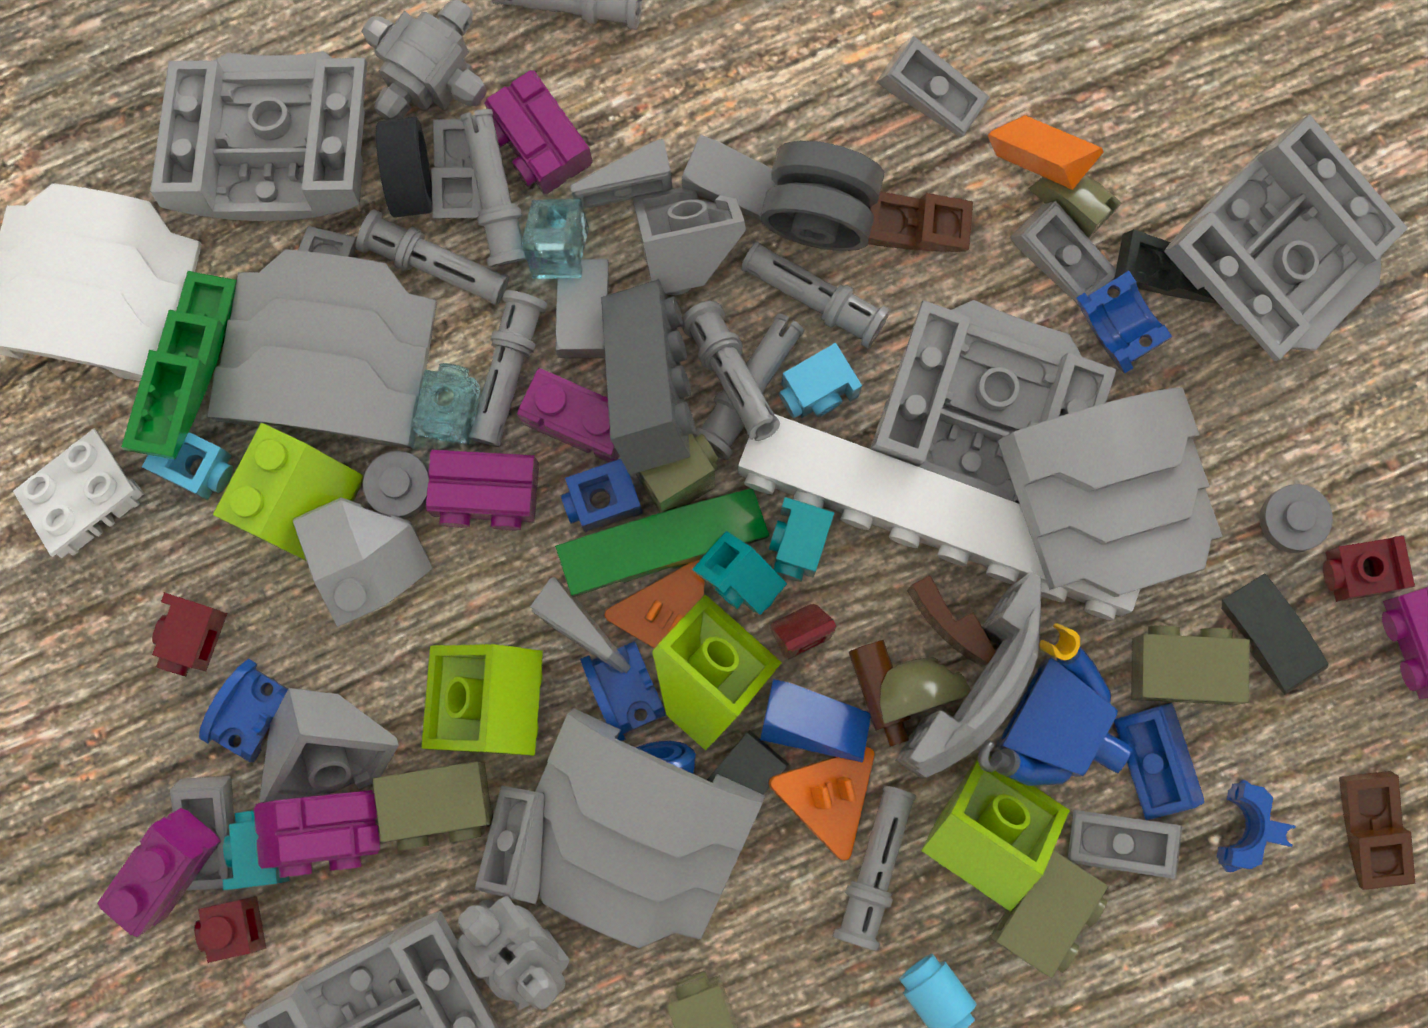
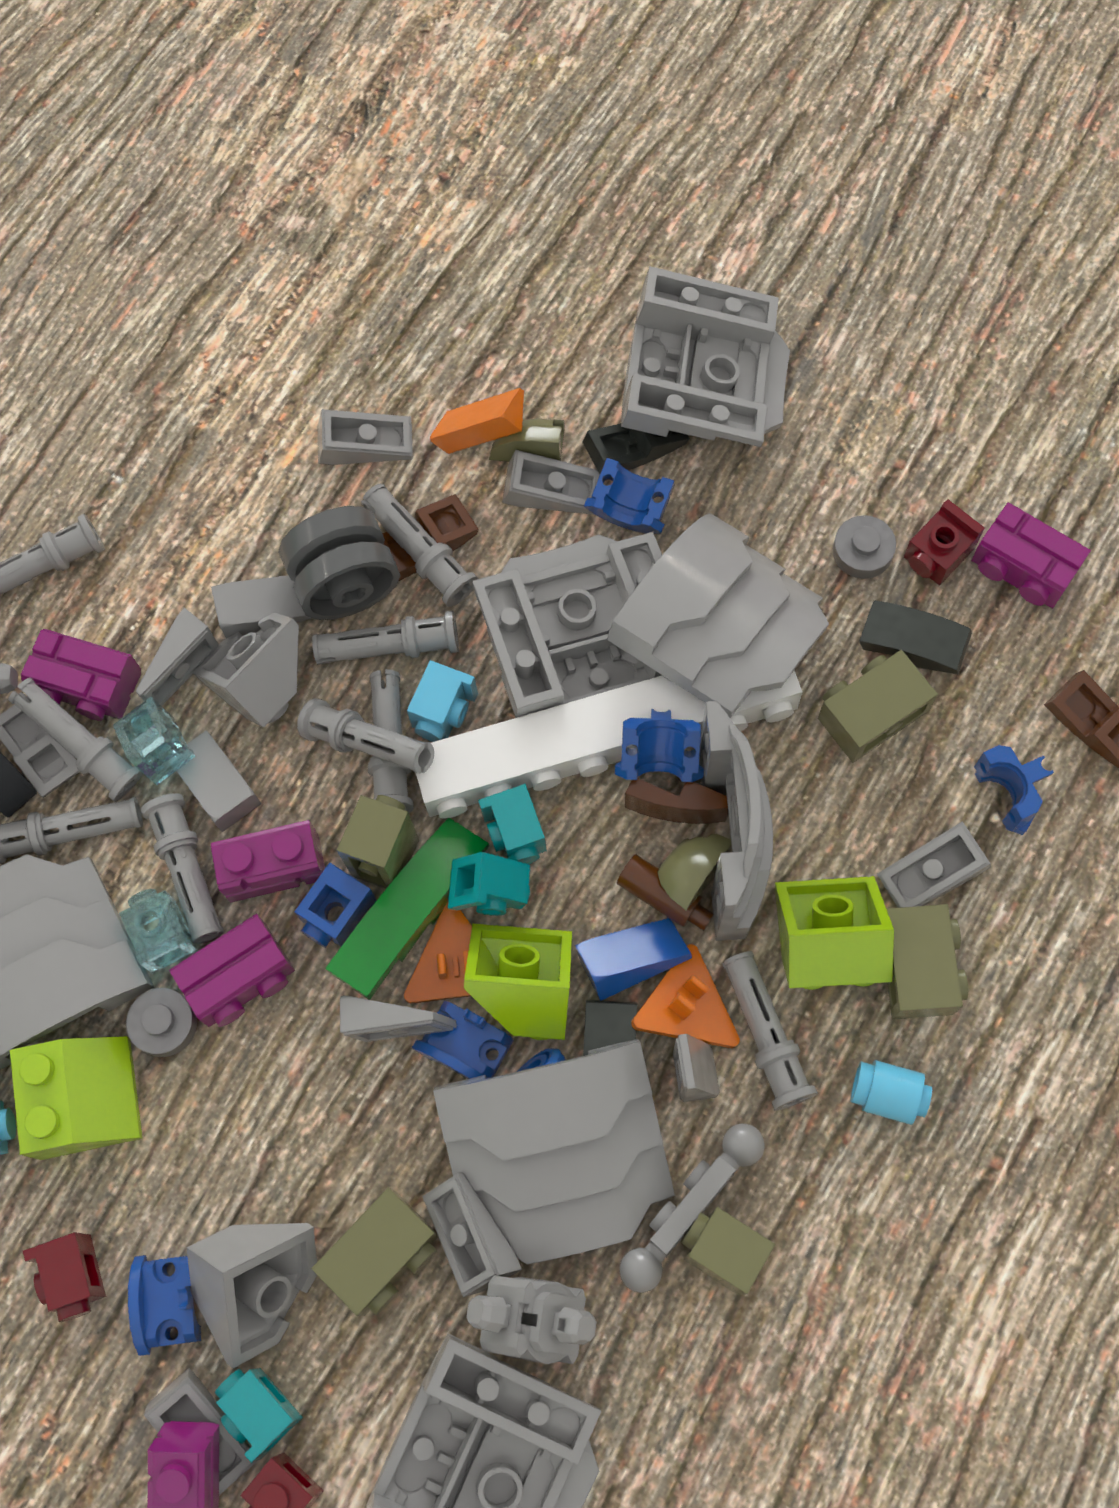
camera: 35 degrees left, 10 degrees down
magenta brick [254,790,380,878] -> none
light grey slope [293,498,433,627] -> none
lime slope [421,644,543,756] -> none
dark grey brick [601,279,695,475] -> none
dark red slope [770,604,837,660] -> none
blue torso [978,623,1133,786] -> none
blue slope [1114,703,1205,820] -> none
none -> light grey pin [361,483,478,607]
none -> blue piece [615,709,704,782]
none -> light grey plate [619,1123,765,1293]
none -> light grey slope [673,1034,720,1102]

